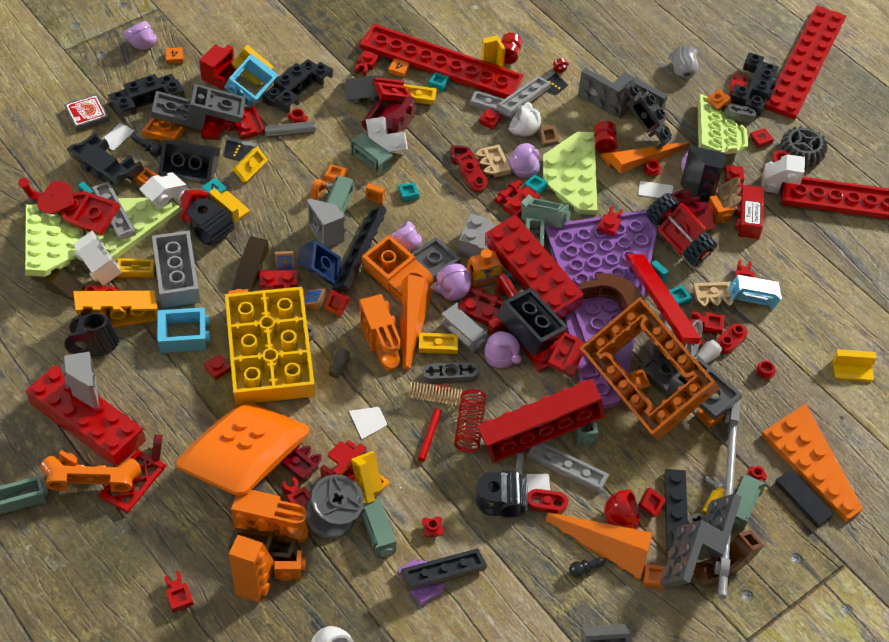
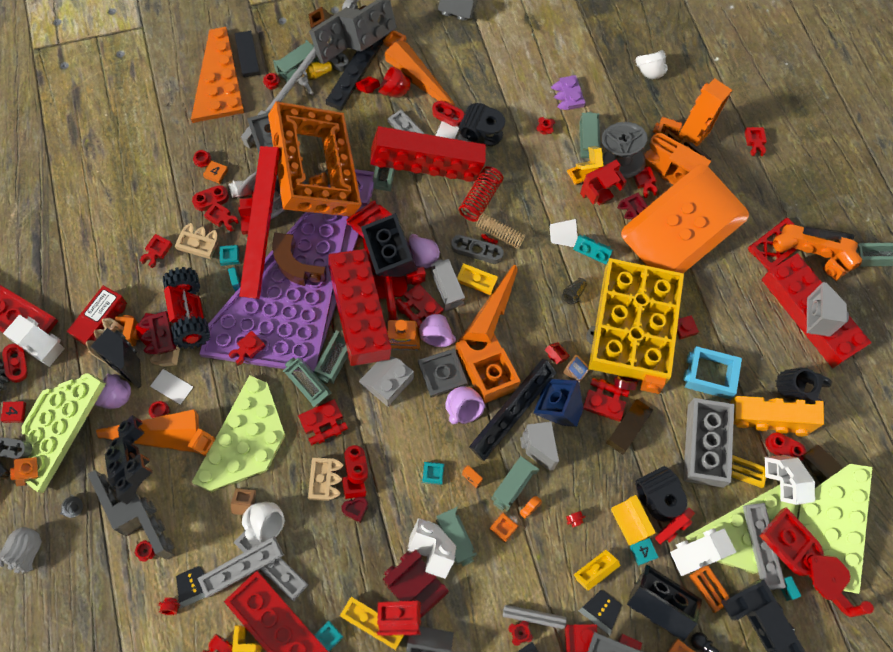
camera: 160 degrees left, 15 degrees up
dark red tile [151,434,163,460] -> none
slope [275,251,295,270] -> none
orange brick [359,294,401,371] -> none
black plate [400,548,487,591] -> none
red bar [417,408,442,462] -> none
red plate [479,109,502,130] -> none
lavender piece [508,143,540,179] -> none
teal tile [523,175,548,194] -> none
black bar [569,558,607,579] -> none
red wheel [594,121,617,153] -> none
red plate [725,165,745,192] -> none
medium azure window [729,275,781,310] -> none
yellow panel [832,349,876,382] -> none
none -> dark grey plate [60,495,83,518]
none -> orange tile [188,428,216,456]
none -> orange tile [203,161,228,184]
none -> red plate [566,510,586,527]
none -> teal hinge [573,235,613,264]
none -> black tile [803,227,855,240]

